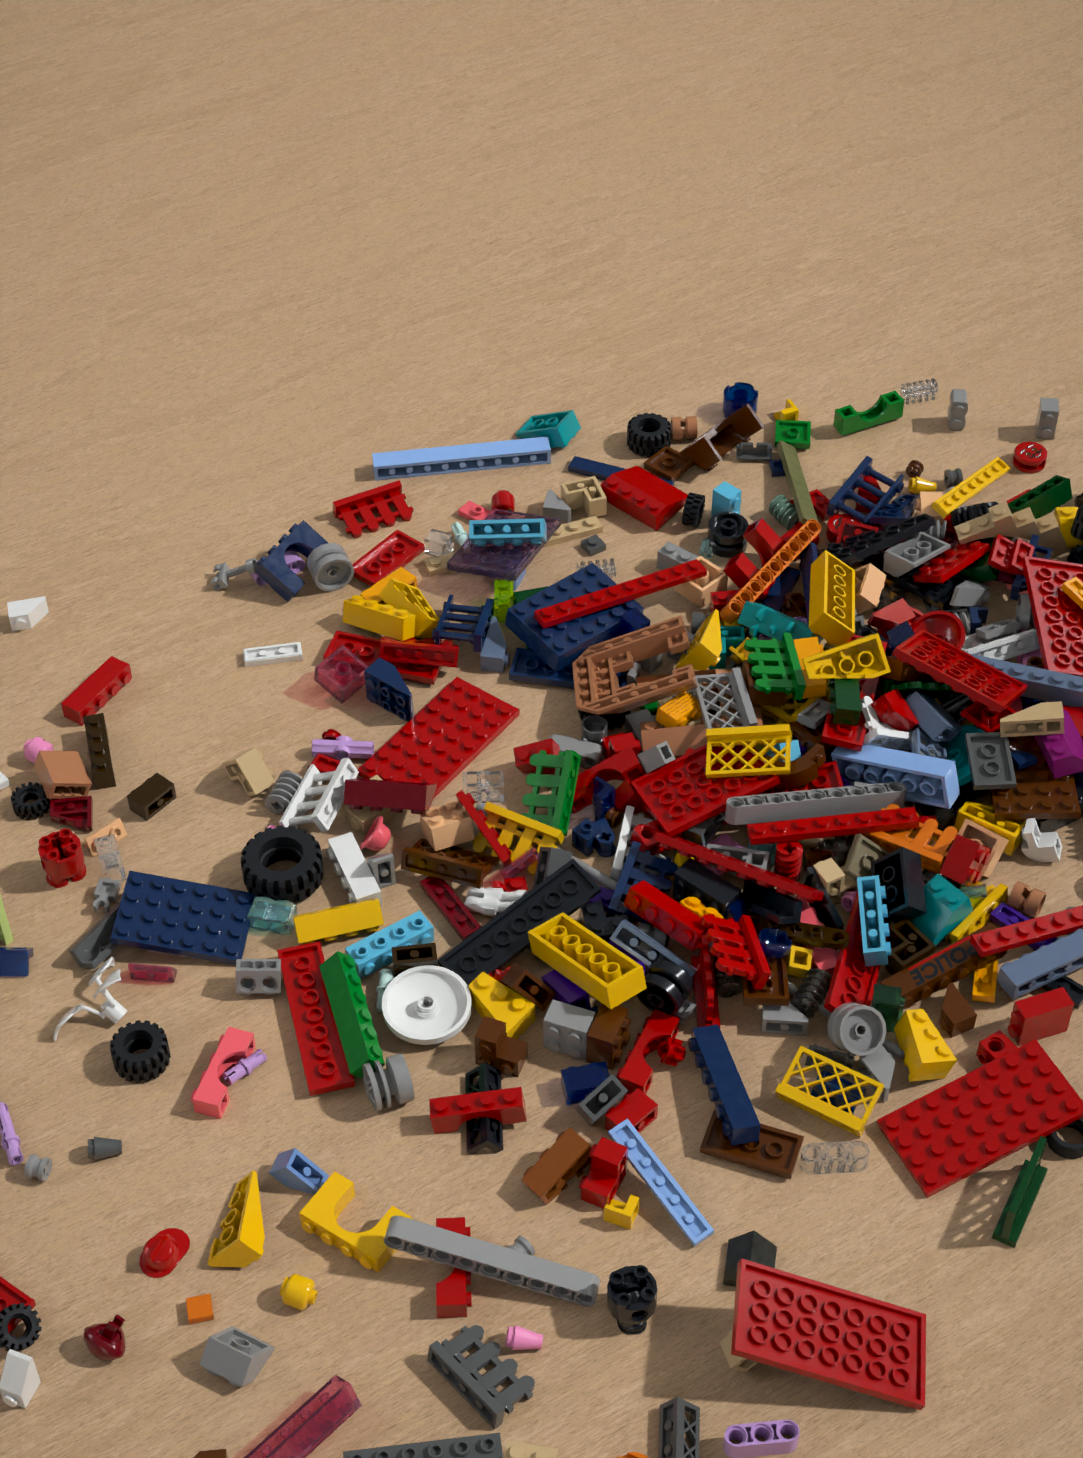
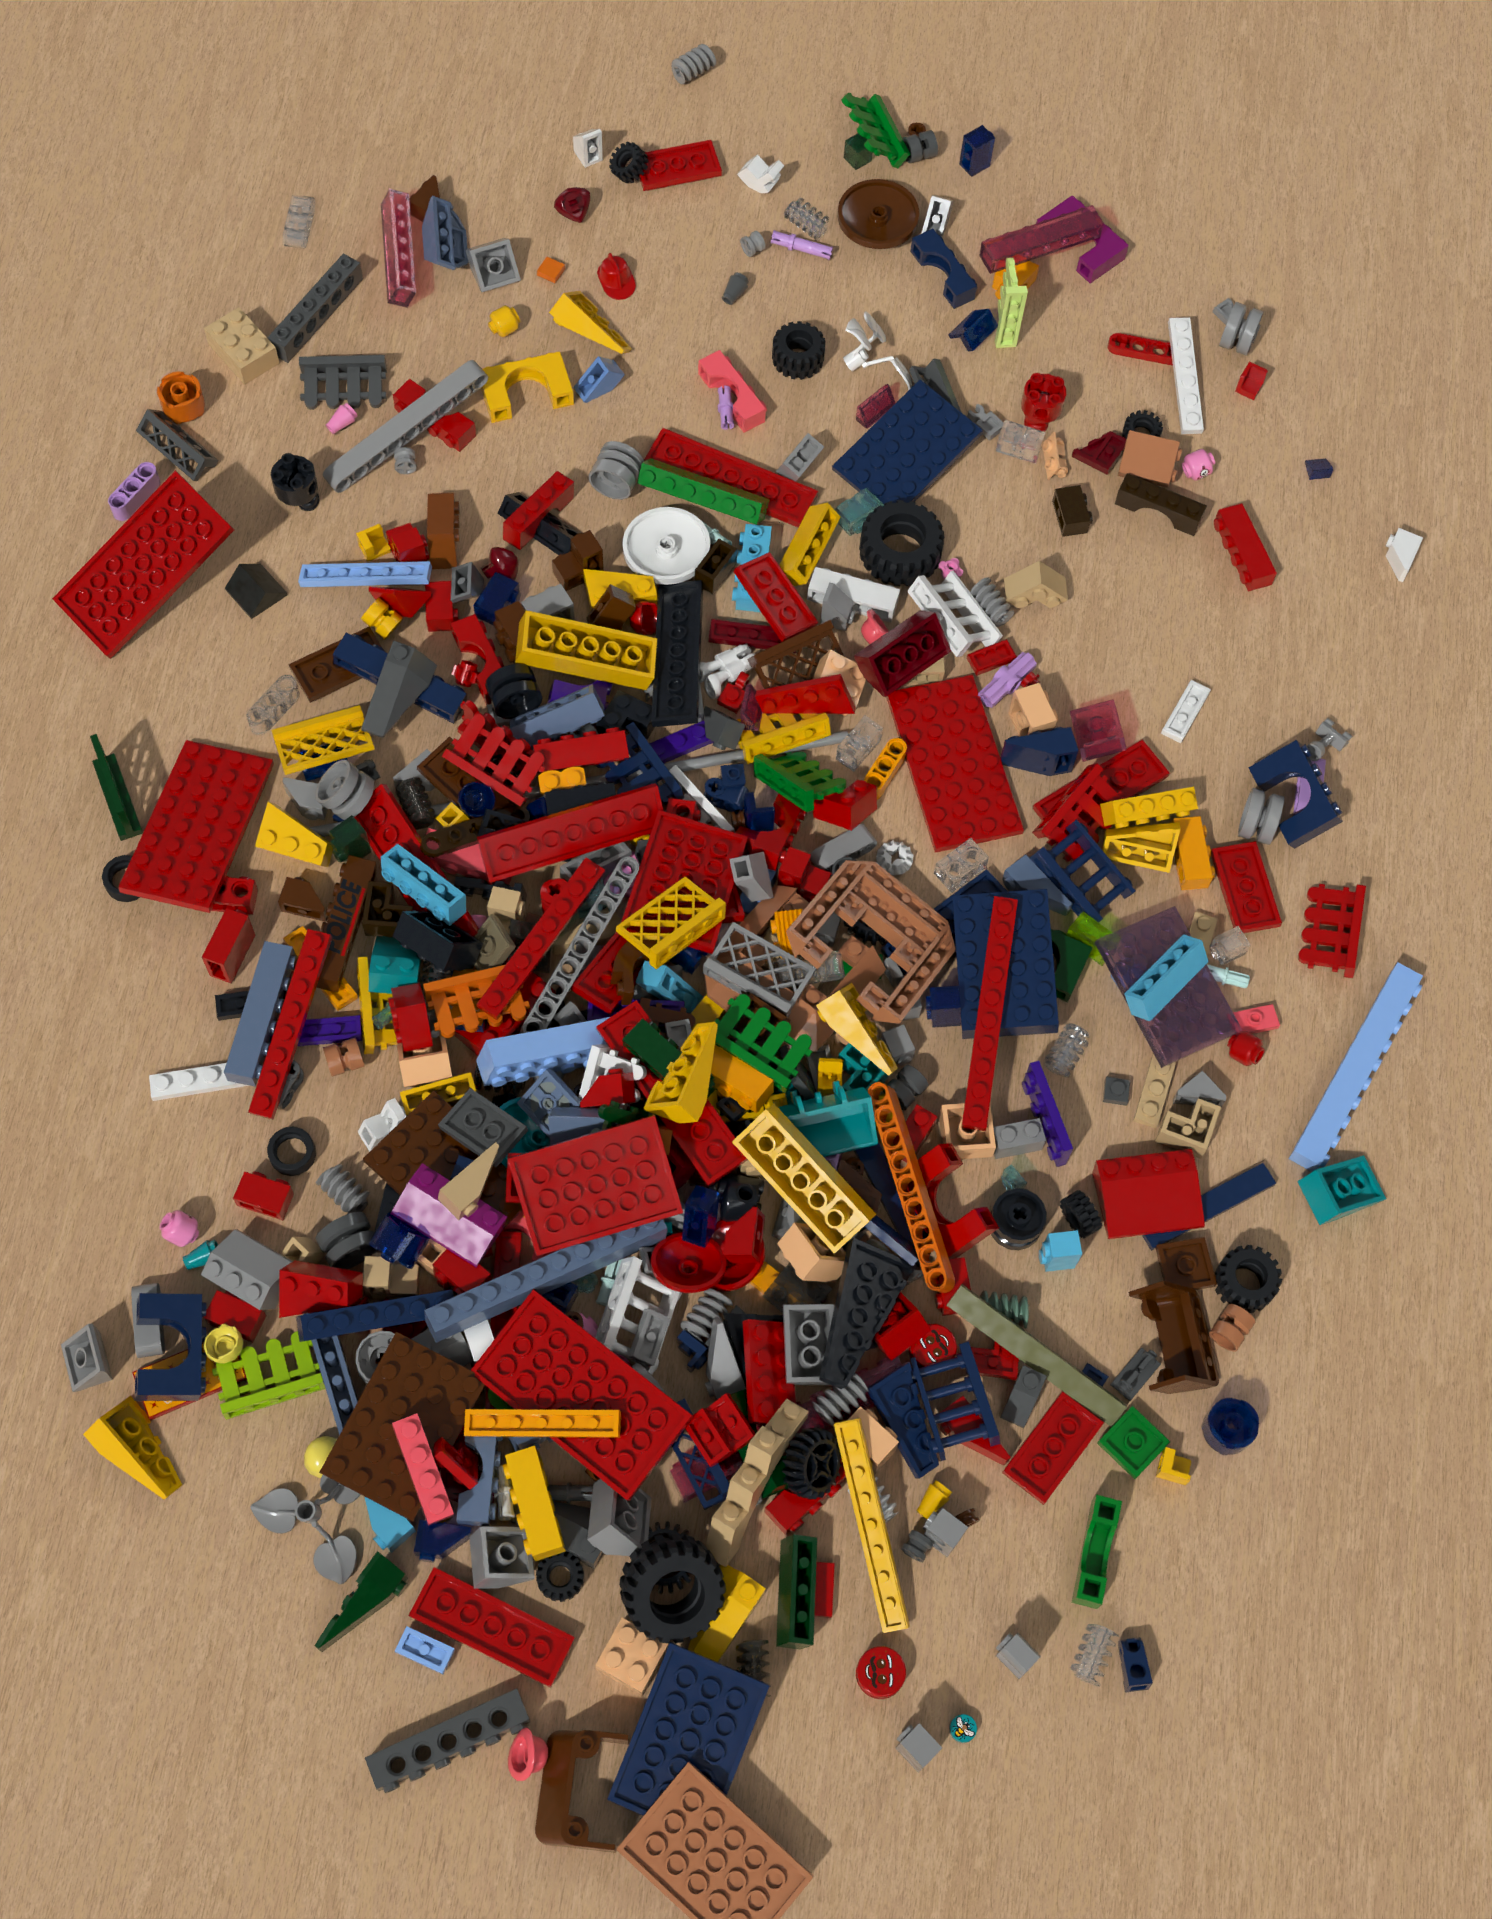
camera: 125 degrees right, 20 degrees up
none -> yellow wheel [361,597,403,640]
none -> dark grey wedge [361,641,437,738]
none -> red slope [369,587,431,618]
none -> sand blue wedge [422,196,469,270]
none -> dark red piece [481,547,519,583]
none -> red tile [733,552,819,642]
none -> light orange beam [864,738,907,800]
none -> white gear [876,840,913,875]
none -> light grey brick [922,1508,968,1557]
none -> clear brick [934,838,989,893]
none -> tile [949,1714,977,1743]
none -> dark grey slope [1000,1365,1047,1429]
none -> red plate [1002,1391,1104,1505]
none -> light nougat brick [1008,683,1058,737]
none -> dark purple plate [1022,1061,1073,1167]
none -> dark blue leg [1118,1637,1153,1693]

